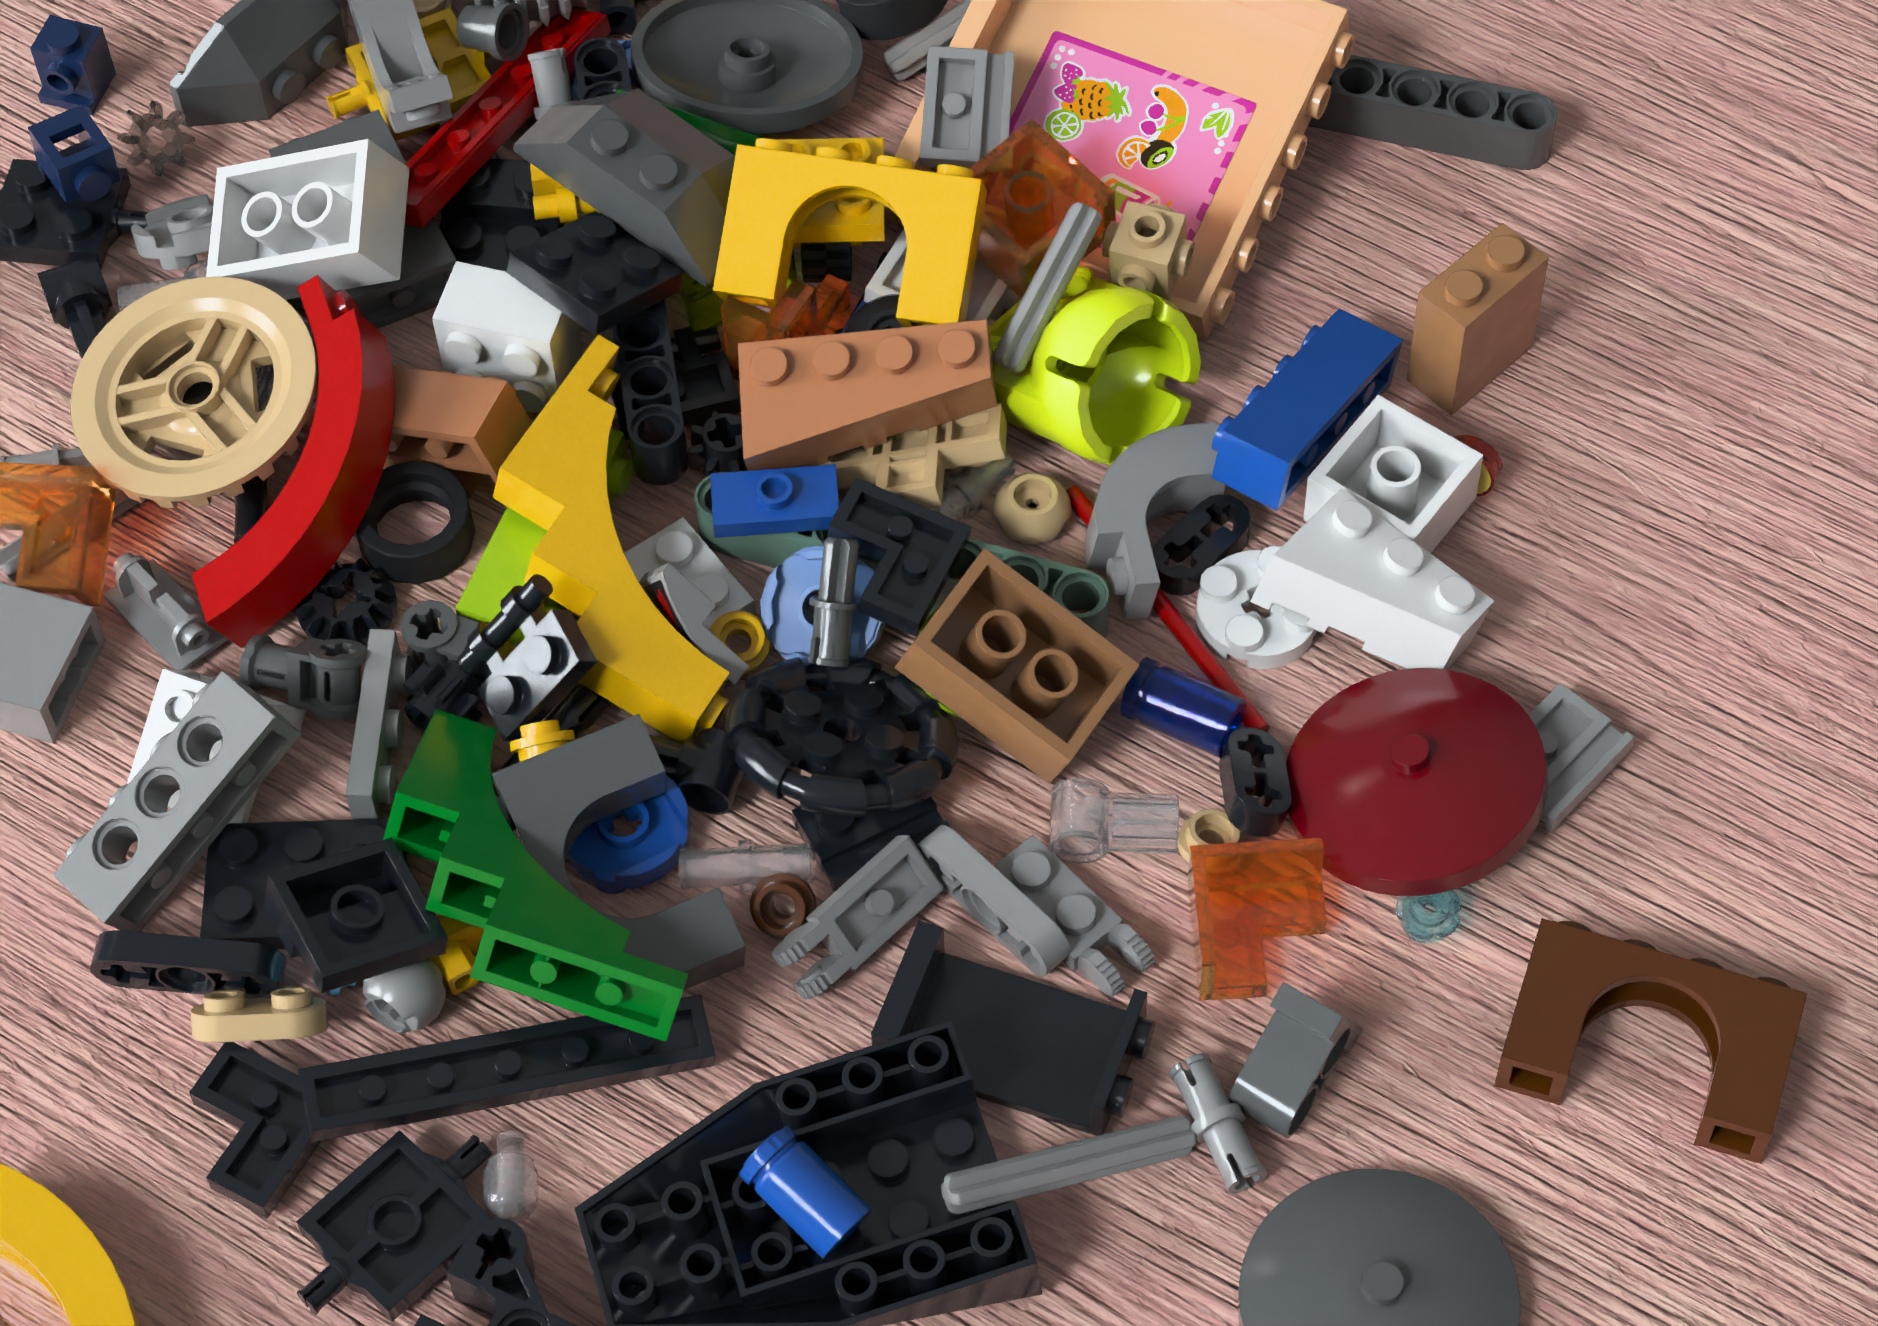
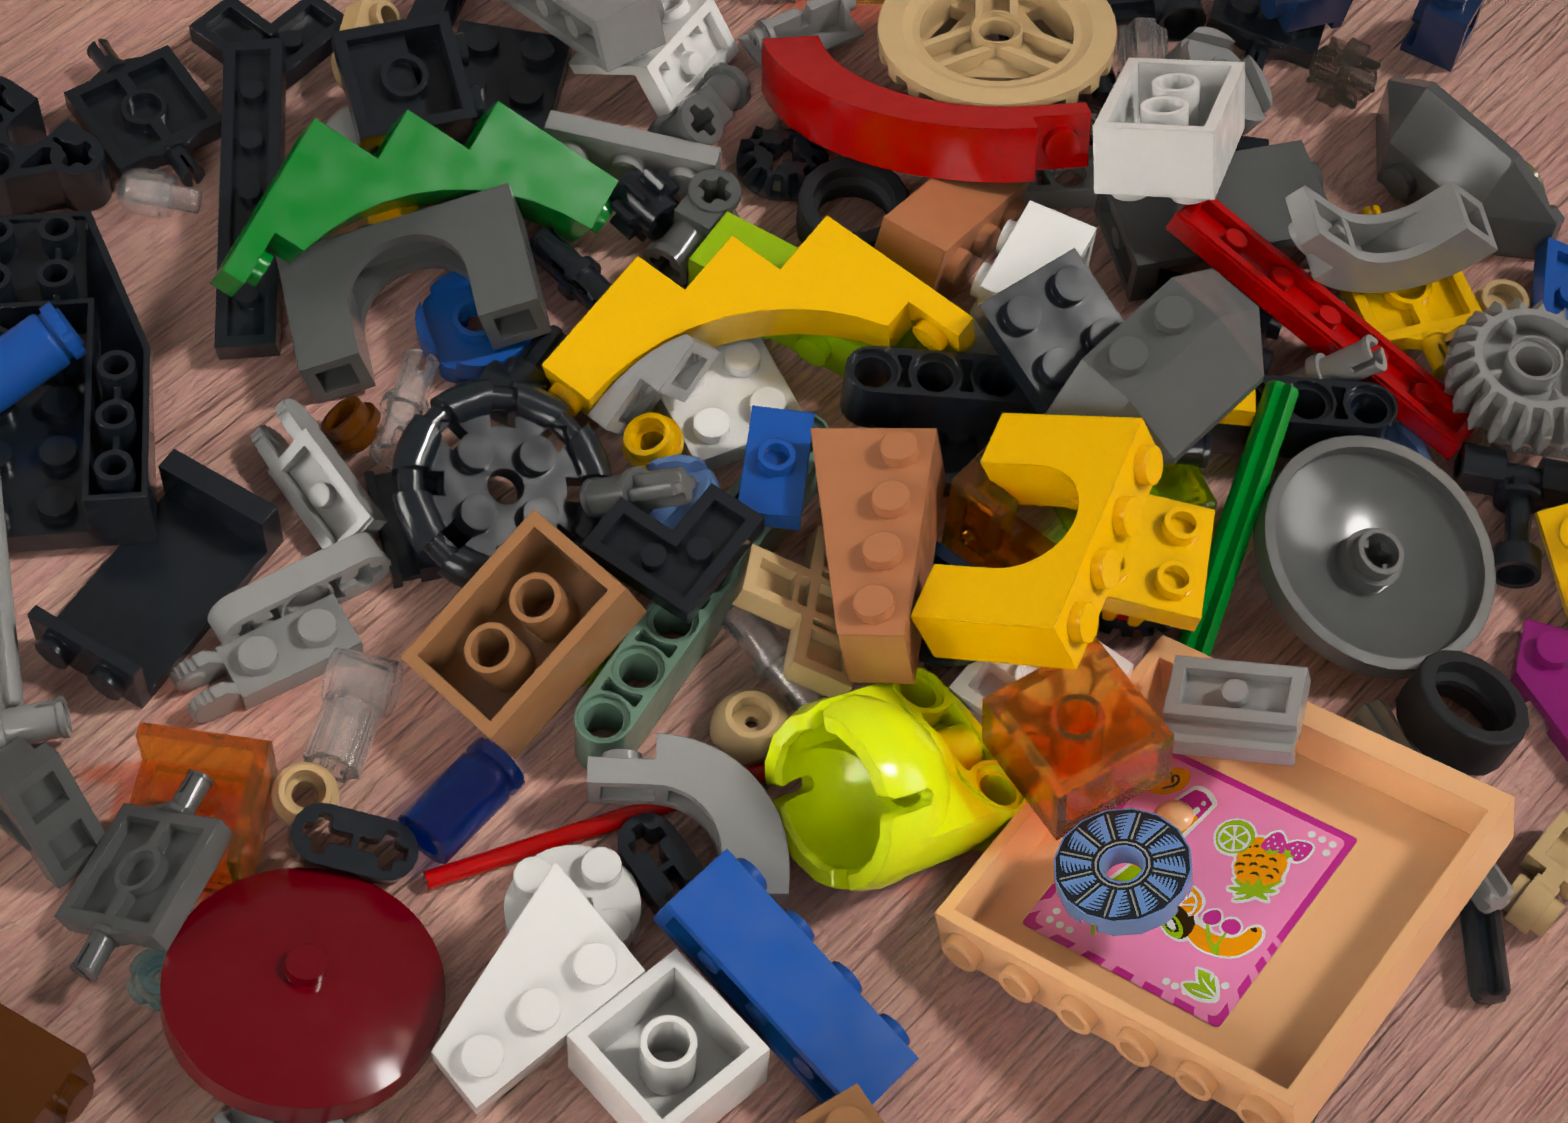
camera: 95 degrees right, 0 degrees up
dark grey piece [457,2,529,62] -> none
black plate [458,574,597,741] -> none
yellow plate [509,720,575,762] -> none
light grey axle [992,202,1102,374] -> none
tan brick [1102,200,1195,301] -> none
none -> dark grey plate [54,769,235,982]
none -> tile [1054,808,1194,936]

